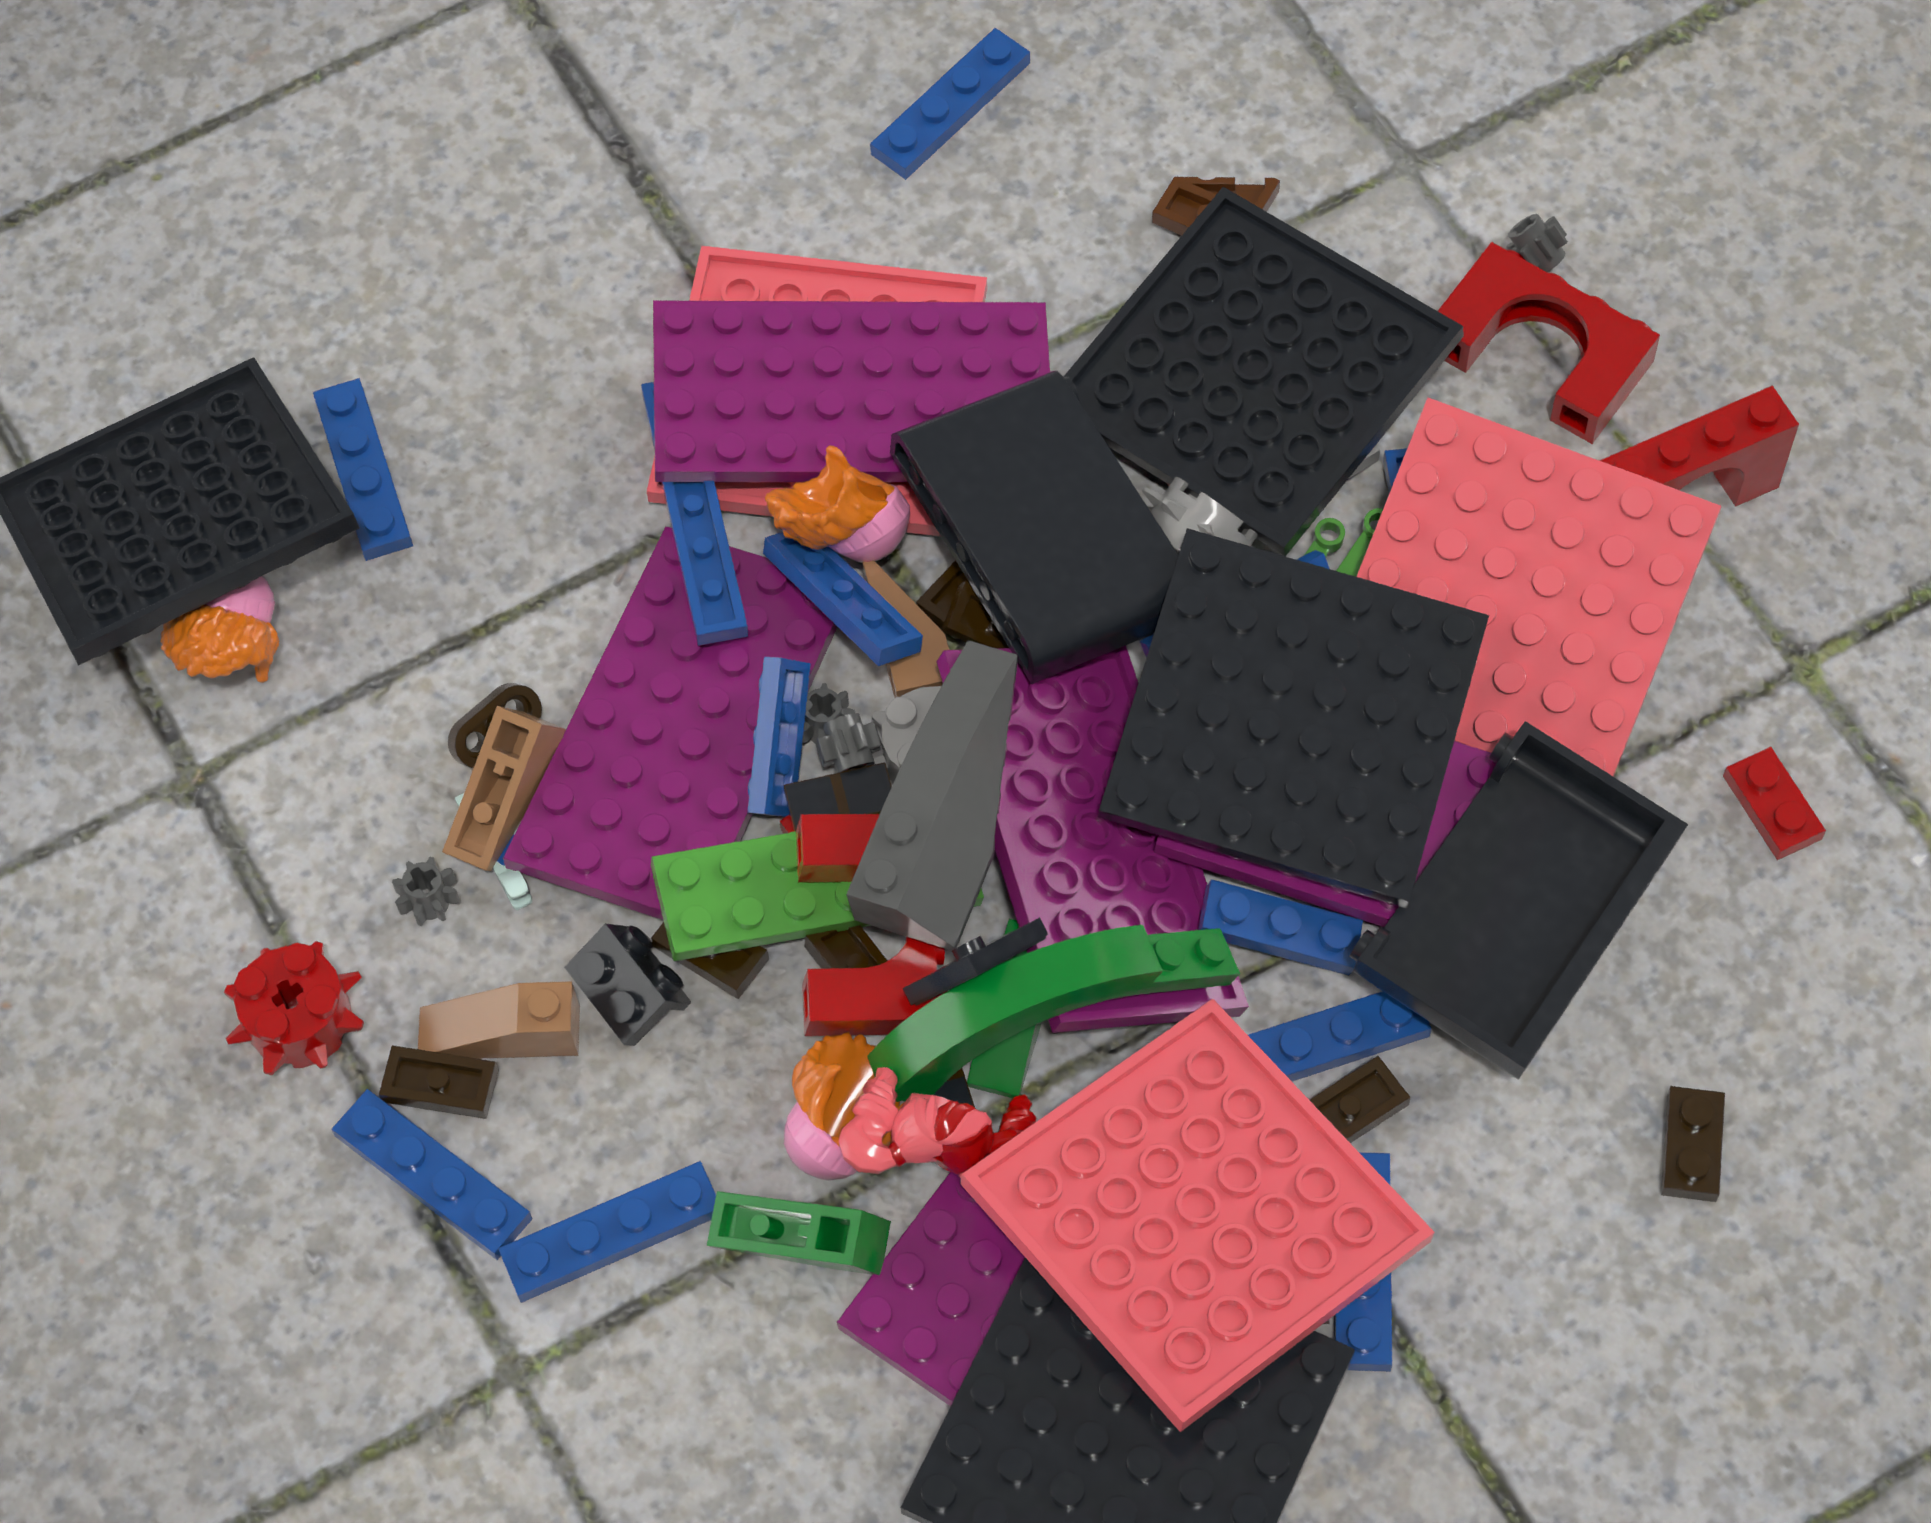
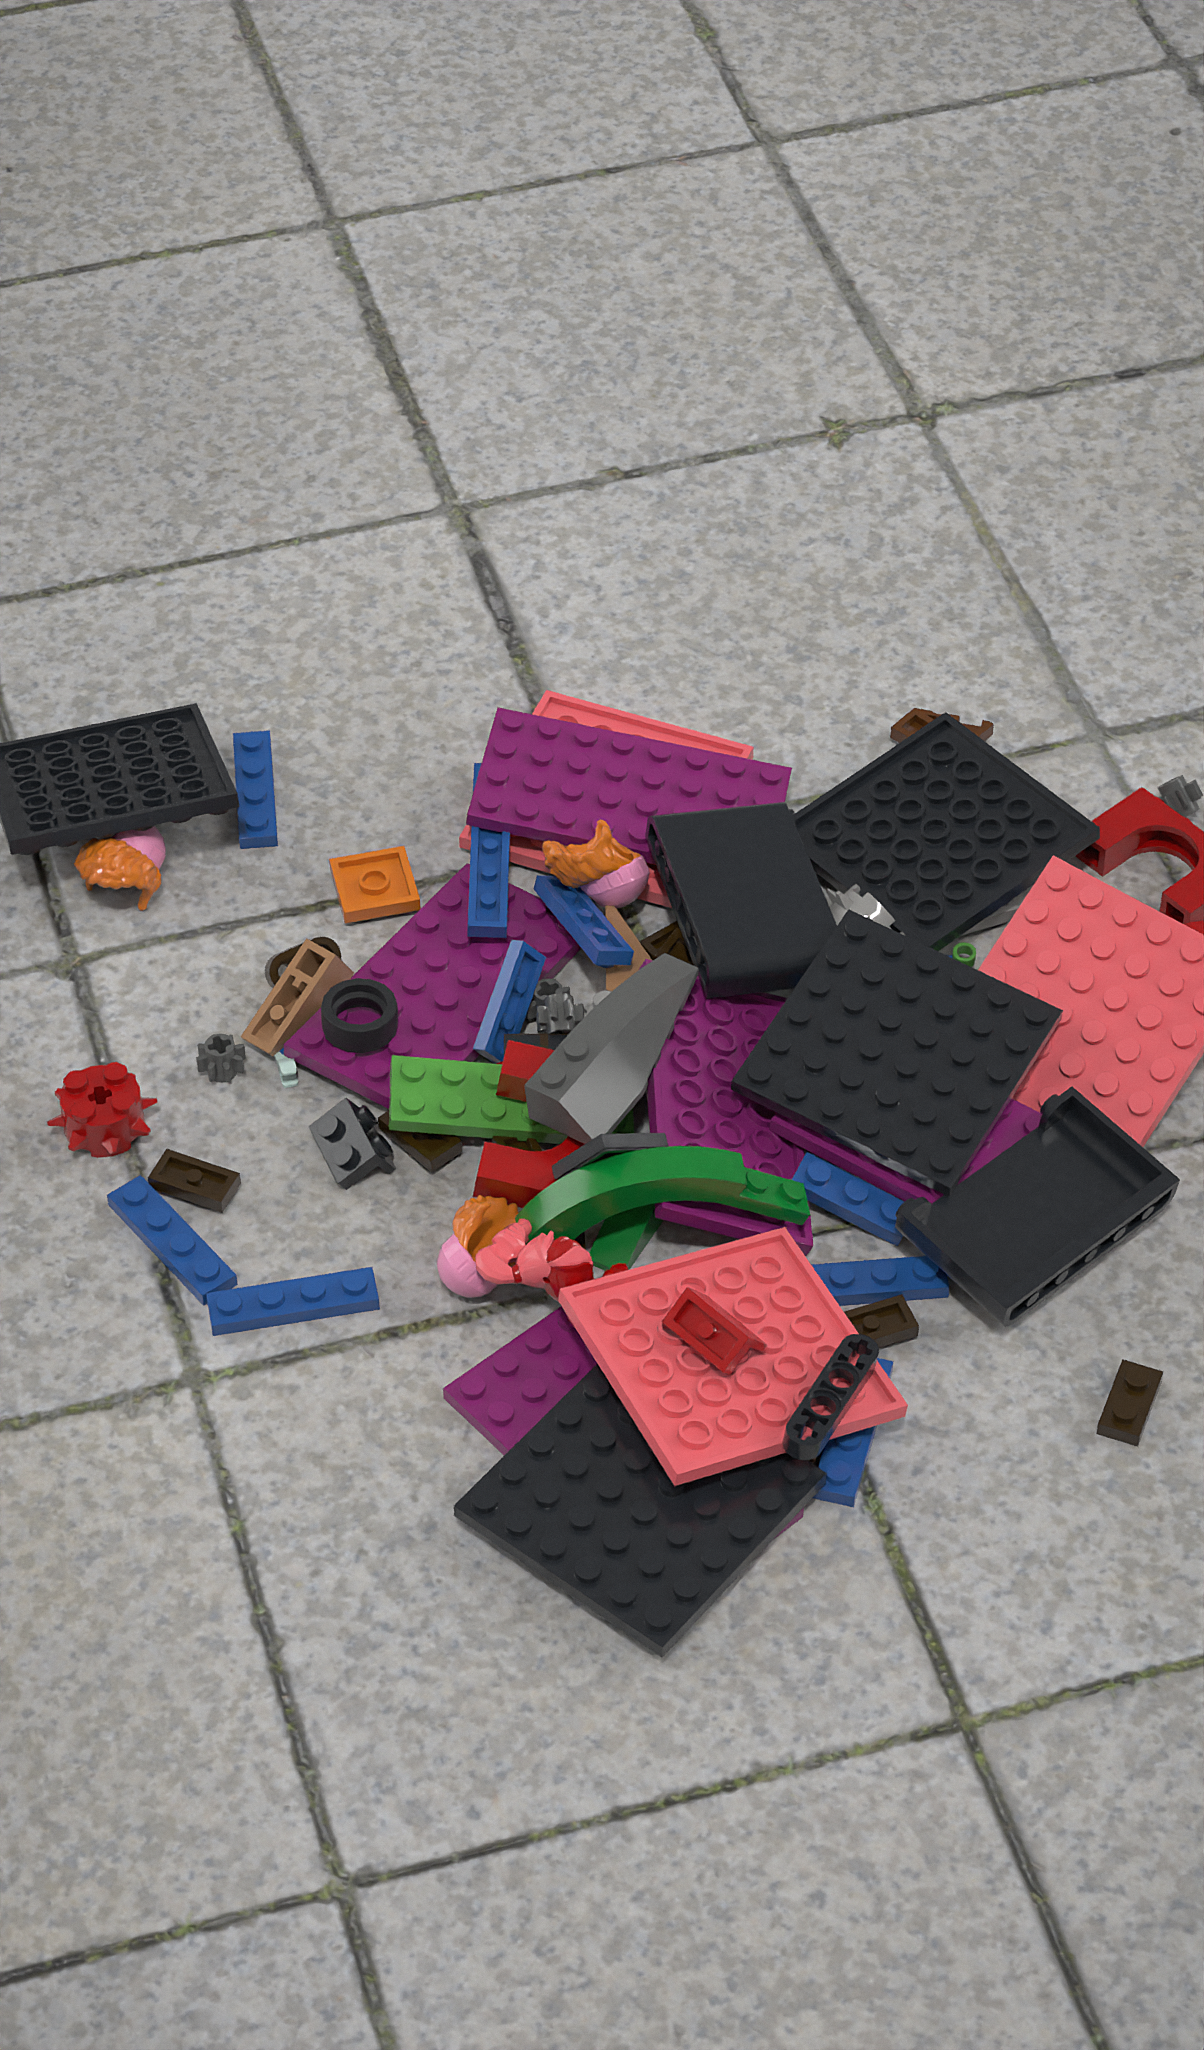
camera: 10 degrees right, 15 degrees down
medium nougat slope [418,981,580,1059] -> none
green slope [707,1191,891,1275] -> none
blue plate [870,28,1030,180] -> none
none -> black tyre [321,978,398,1053]
none -> orange plate [329,846,421,924]
none -> red panel [661,1287,767,1375]
none -> black beam [782,1334,879,1460]

